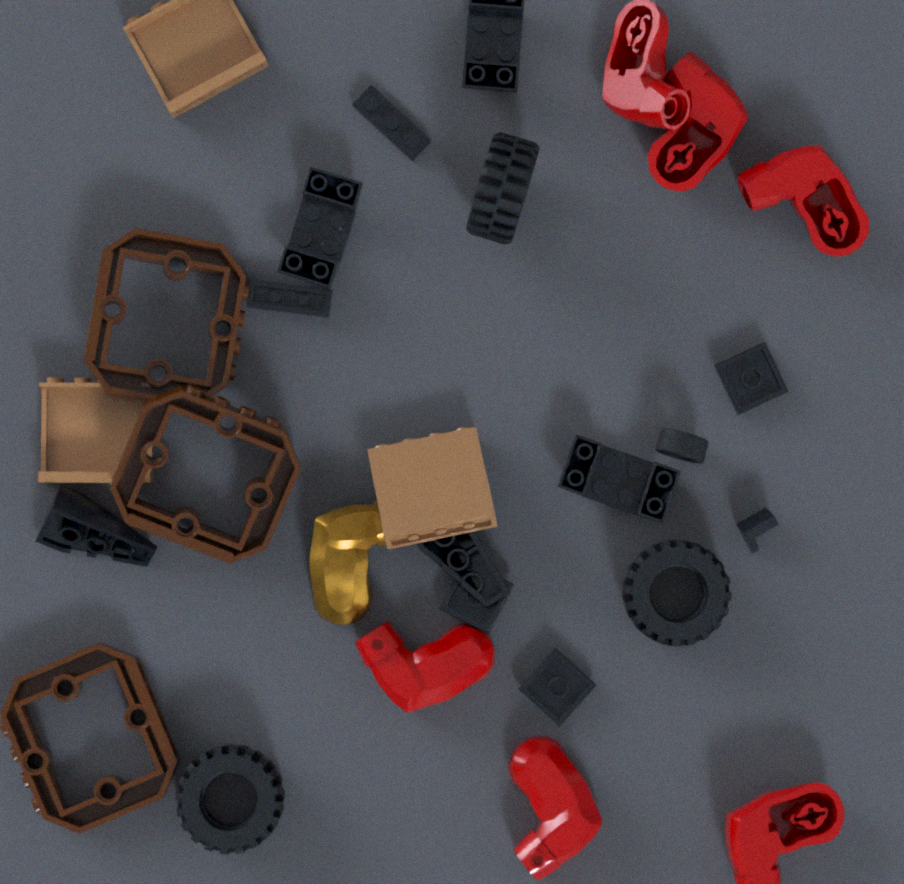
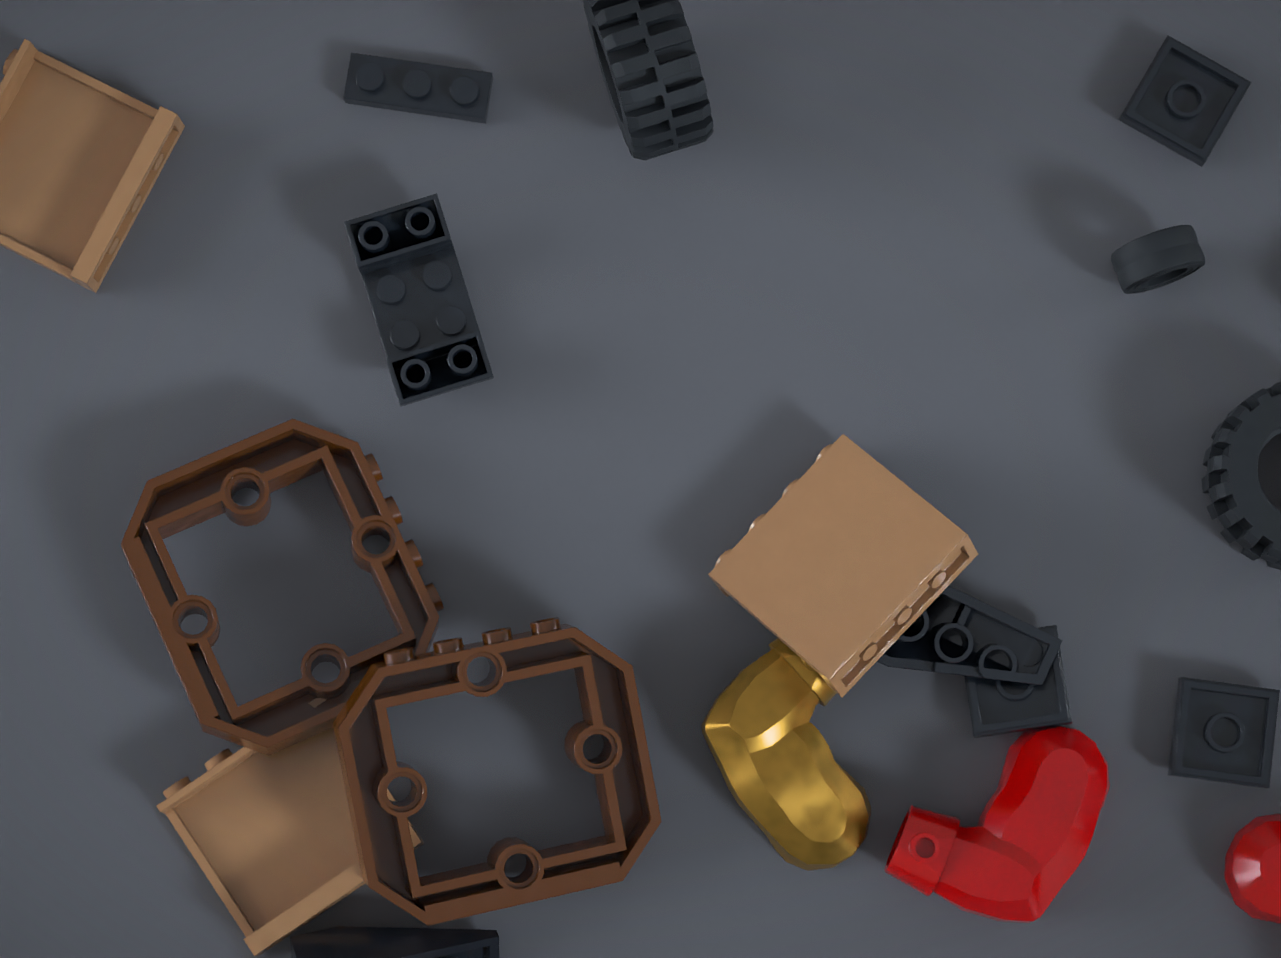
camera: 30 degrees left, 5 degrees down
black plate [247,279,333,318] -> none
black slope [557,434,681,524] -> none

